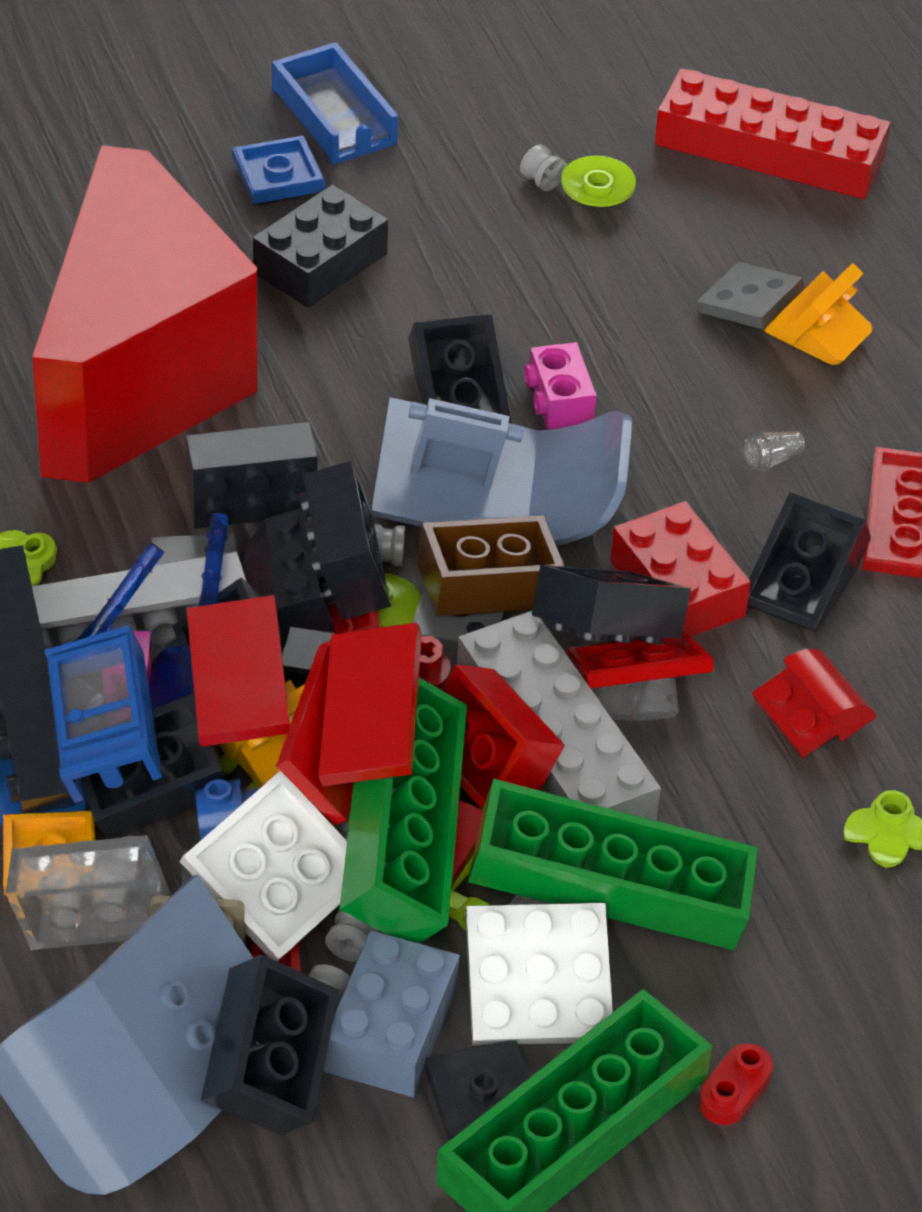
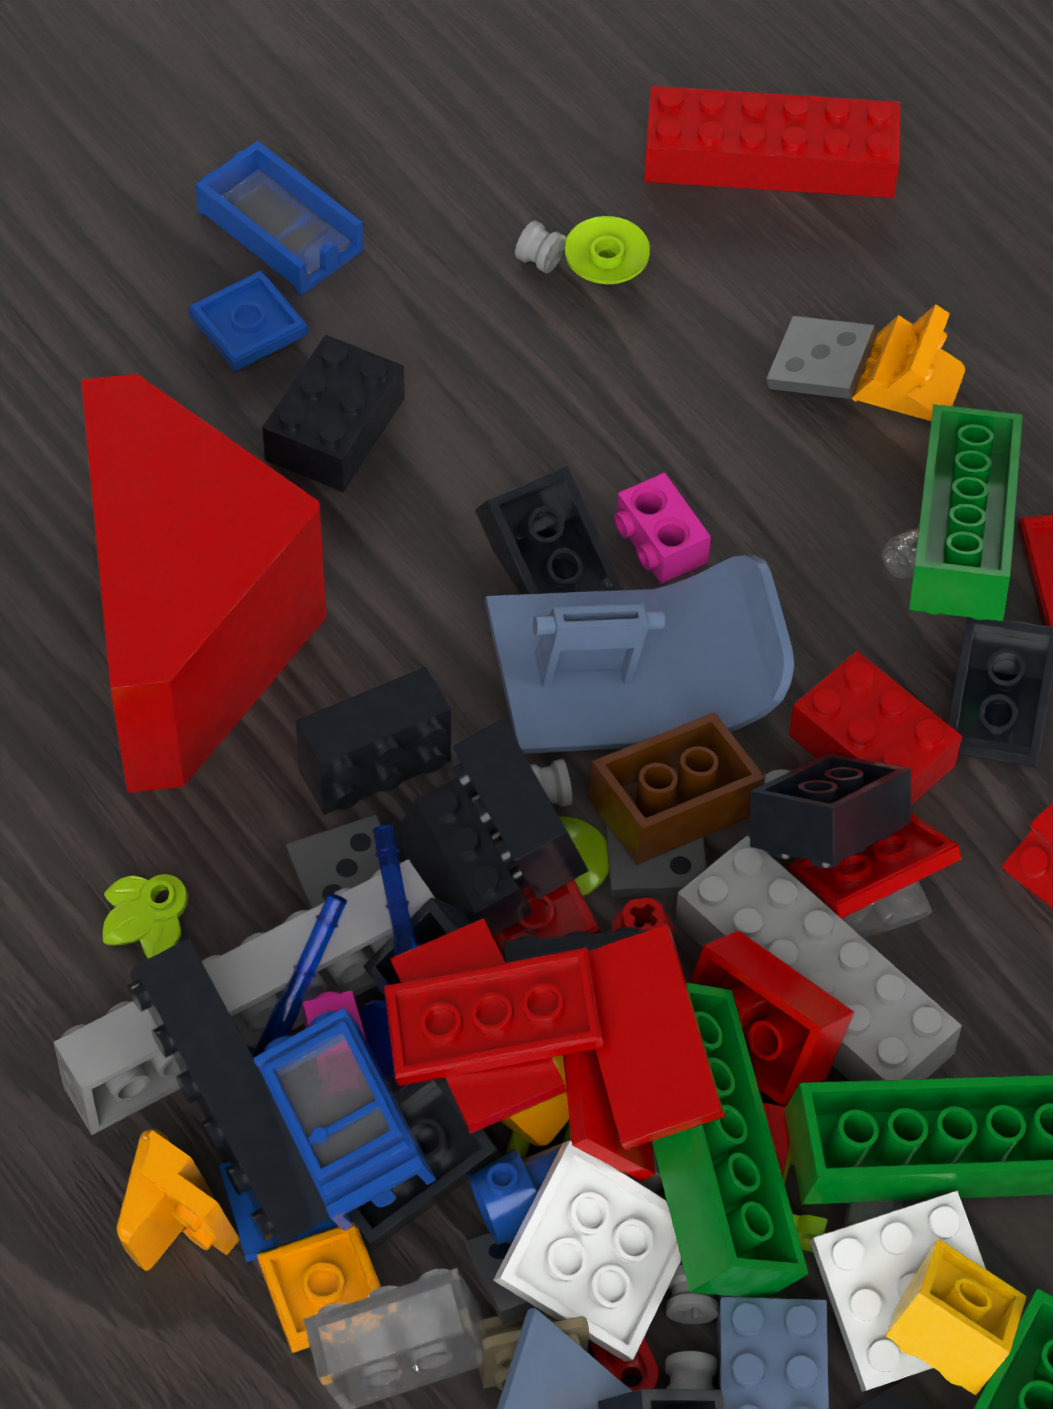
camera: 15 degrees left, 10 degrees up
none -> red tile [384,947,604,1086]
none -> yellow slope [885,1238,1027,1395]
none -> green brick [909,404,1023,621]

